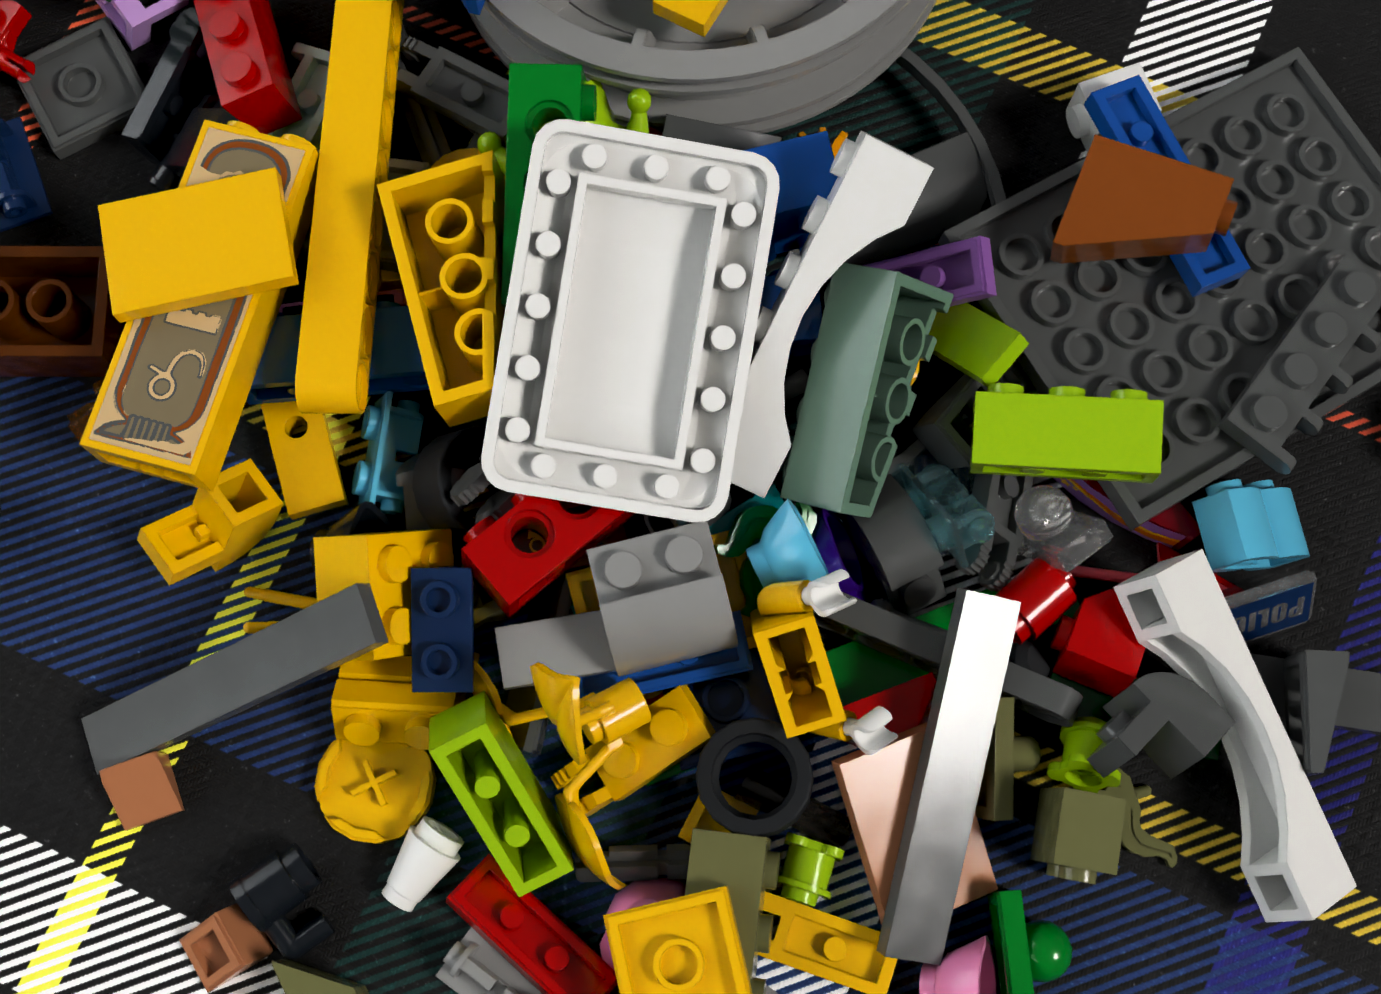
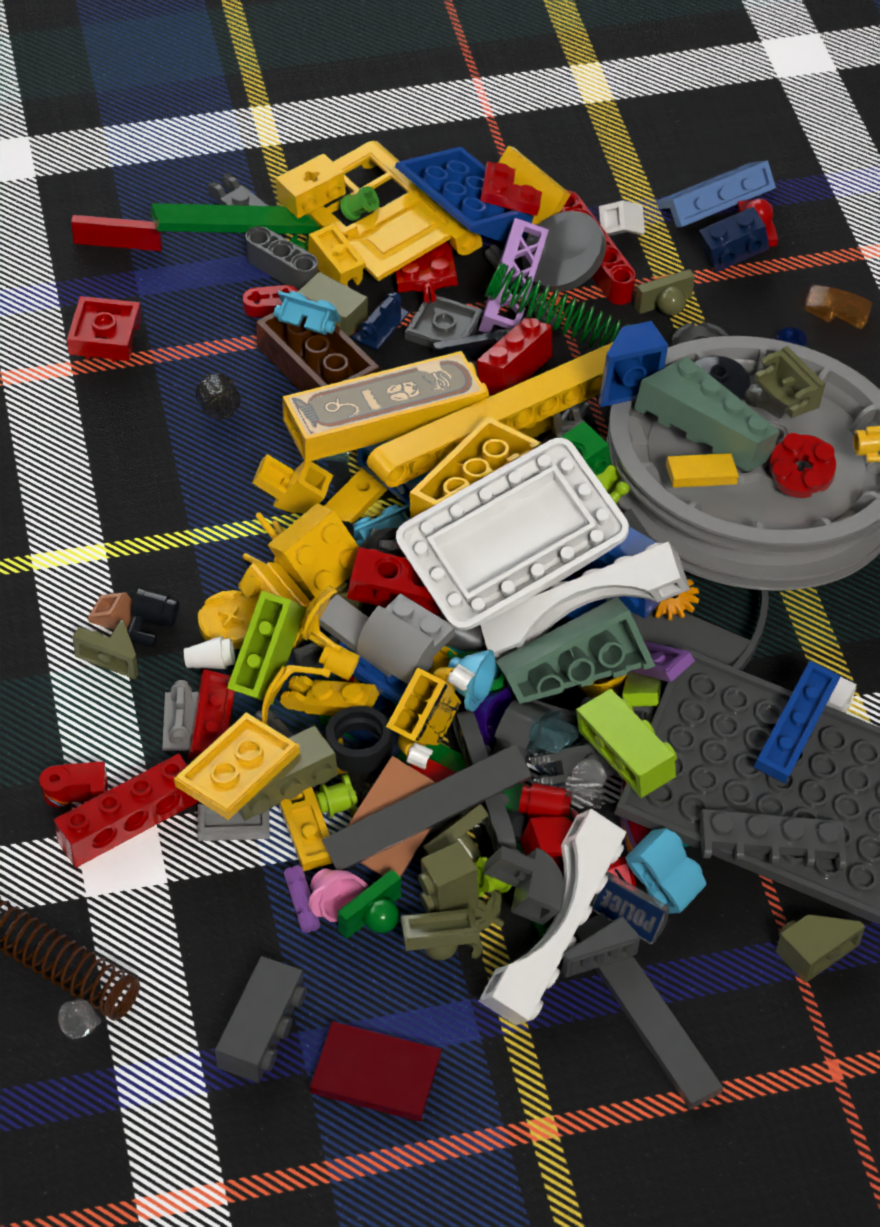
camera: 50 degrees right, 25 degrees down
dark grey tile [81,583,389,775] -> none
yellow tile [98,167,299,323] -> none
nougat slope [99,751,184,831] -> none
dark blue hinge [411,566,474,692] -> none
dark orange slope [1050,134,1238,264] -> none
none -> olive tile [401,908,480,961]

